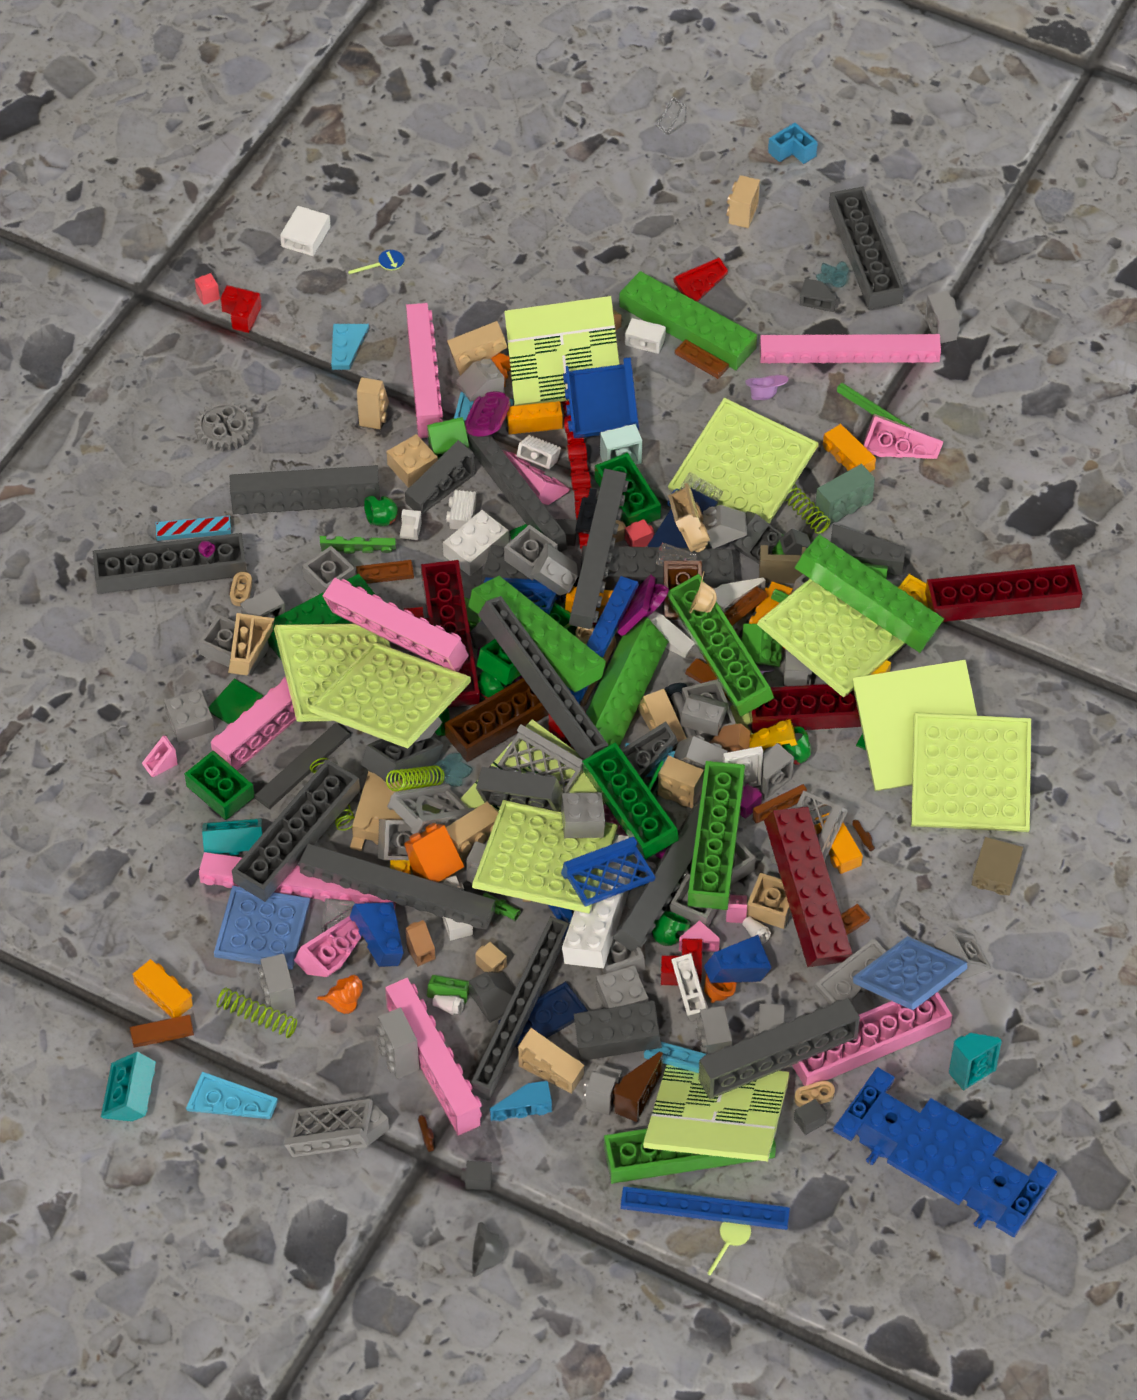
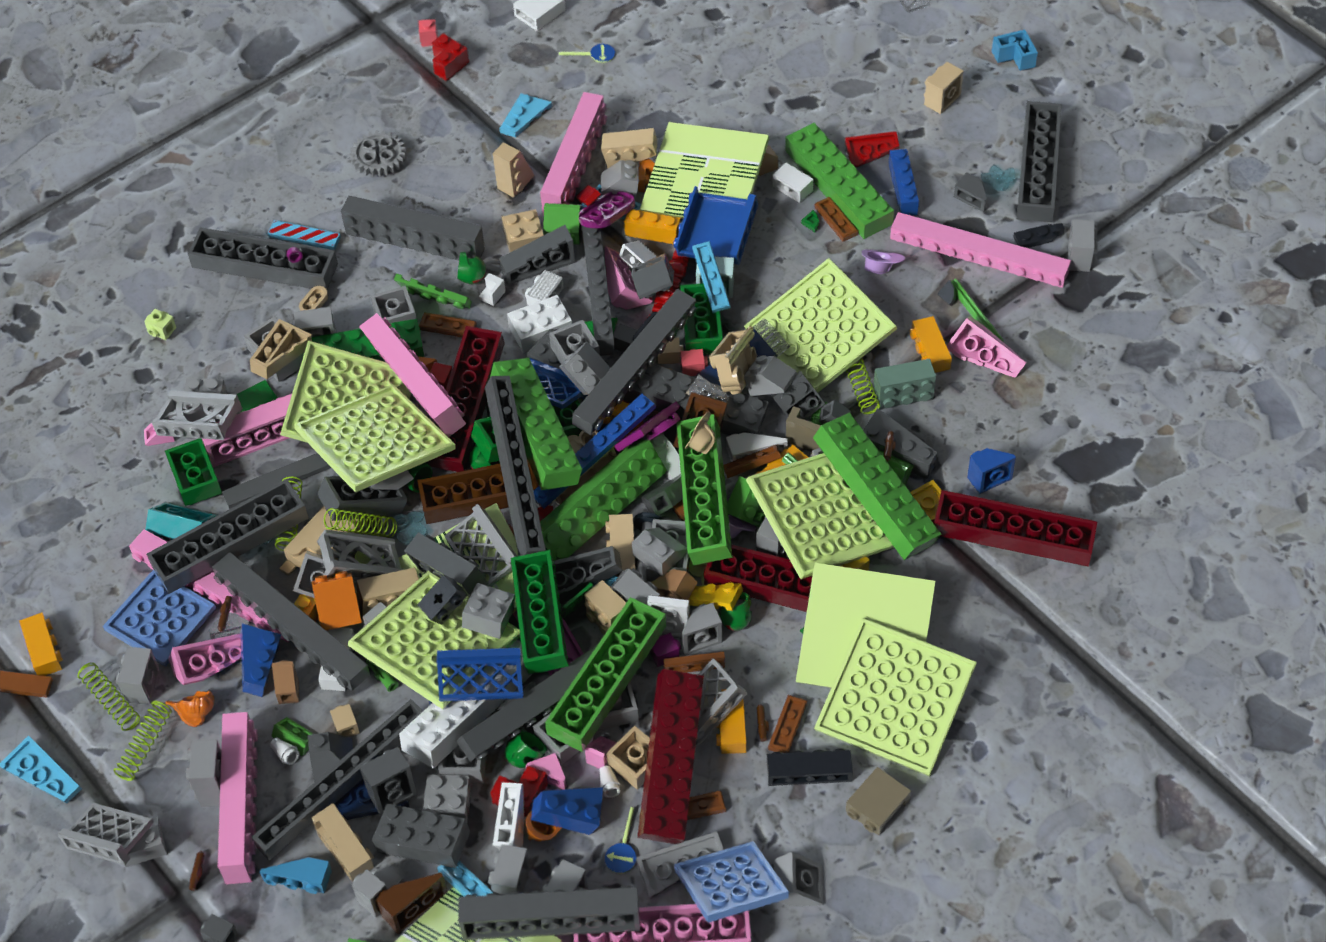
camera: 25 degrees right, 0 degrees up
none -> lime piece [113,701,172,781]
none -> yellowish green brick [144,309,176,340]
none -> light grey fence [151,391,243,440]
none -> reddish brown piece [217,596,232,632]
none -> dark grey brick [360,747,417,815]
none -> black brick [417,574,468,625]
none -> red tile [575,185,601,206]
none -> blue piece [605,807,636,874]
none -> dark grey slope [631,253,674,299]
none -> flat silver slope [641,474,683,515]
none -> medium azure tile [692,241,730,313]
none -> black brick [767,748,853,786]
none -> dark orange tile [768,695,807,753]
none -> green tile [801,210,819,232]
none -> reddish brown piece [883,431,896,462]
none -> blue brick [889,149,919,216]
none -> black tile [938,280,956,306]
none -> blue slope [967,448,1016,494]
none -> black hinge [1013,223,1065,248]

